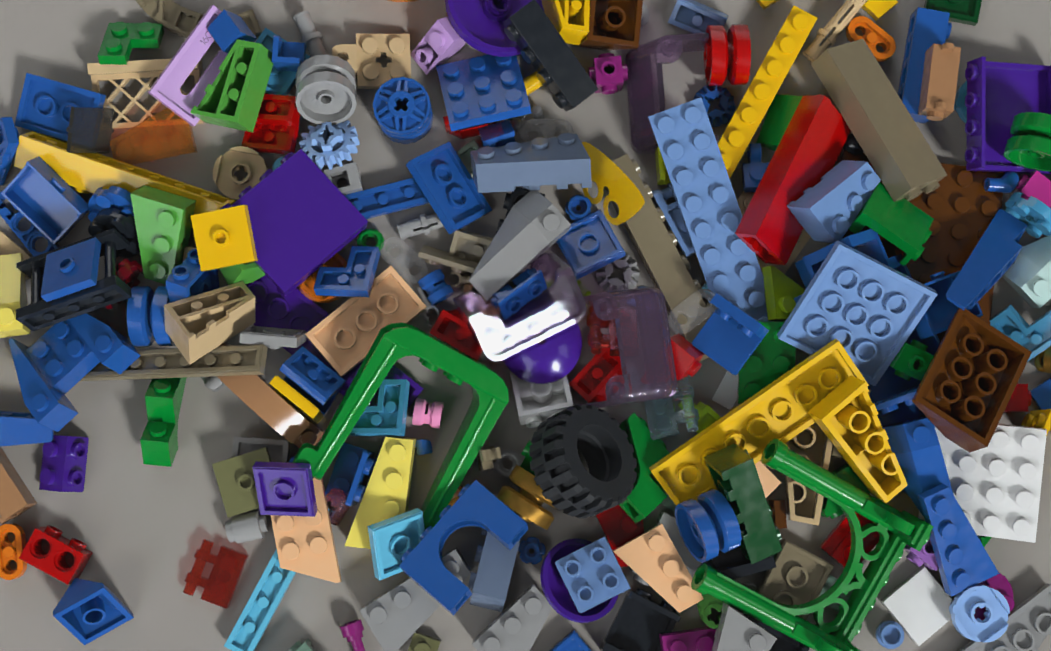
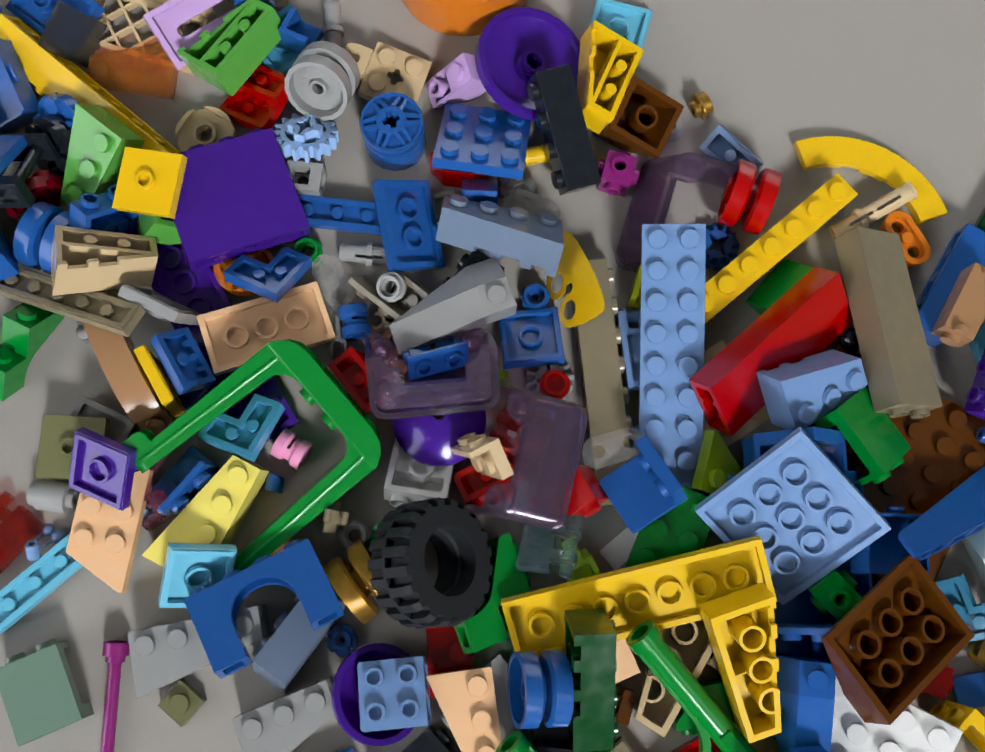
camera: 20 degrees right, 5 degrees down
blue plate [741,143,770,193] -> none
none -> medium blue piece [25,524,68,561]
none -> light grey plate [376,271,407,302]
none -> tan bracket [451,432,514,480]
none -> red plate [539,369,570,401]

